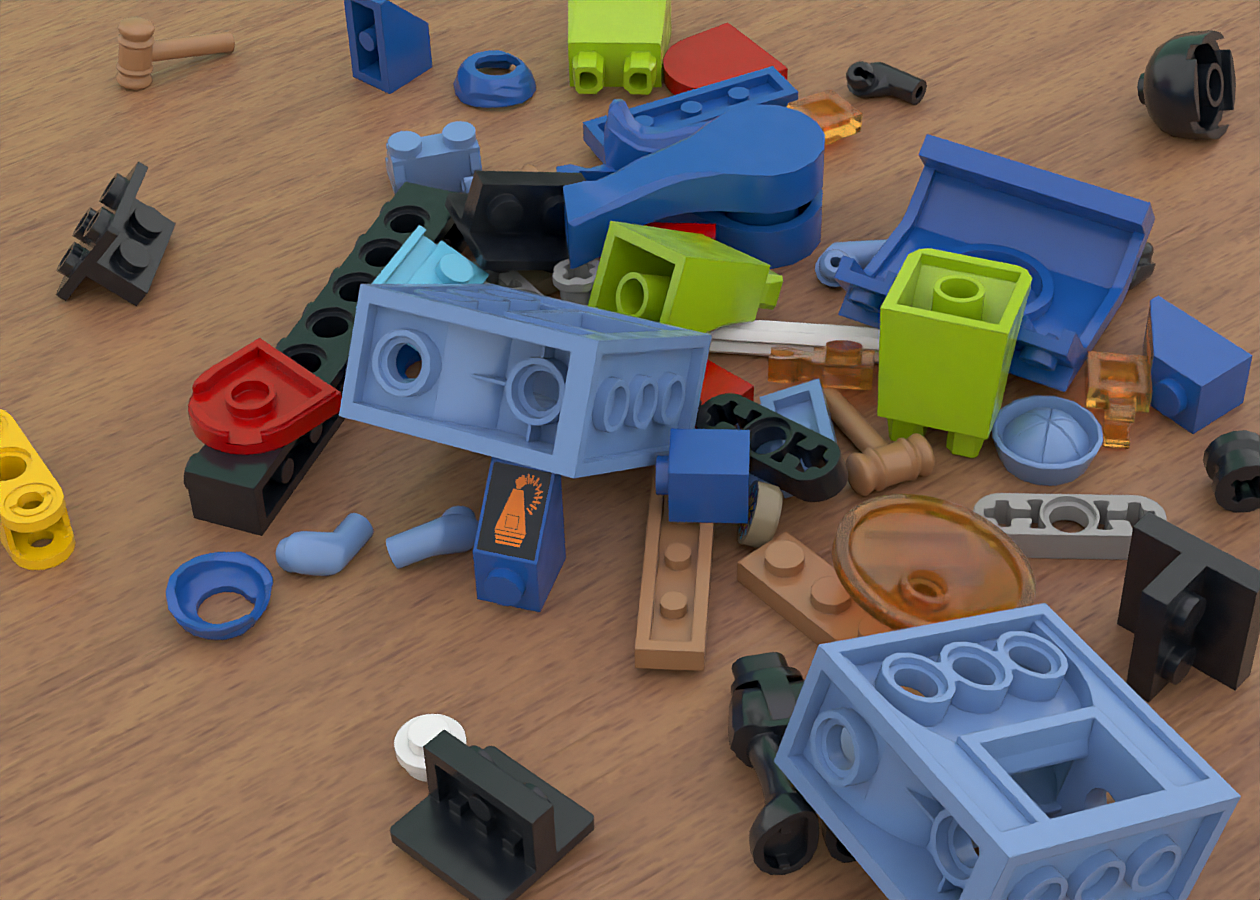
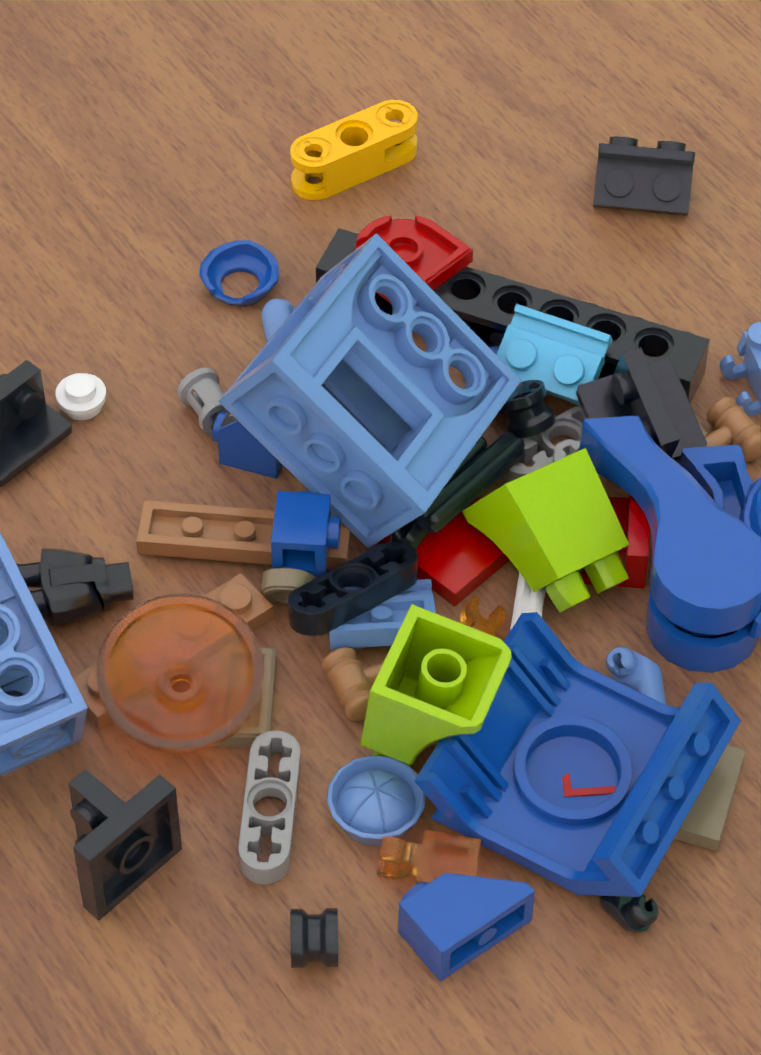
camera: 90 degrees right, 10 degrees up
none -> light grey bush [176,367,227,435]

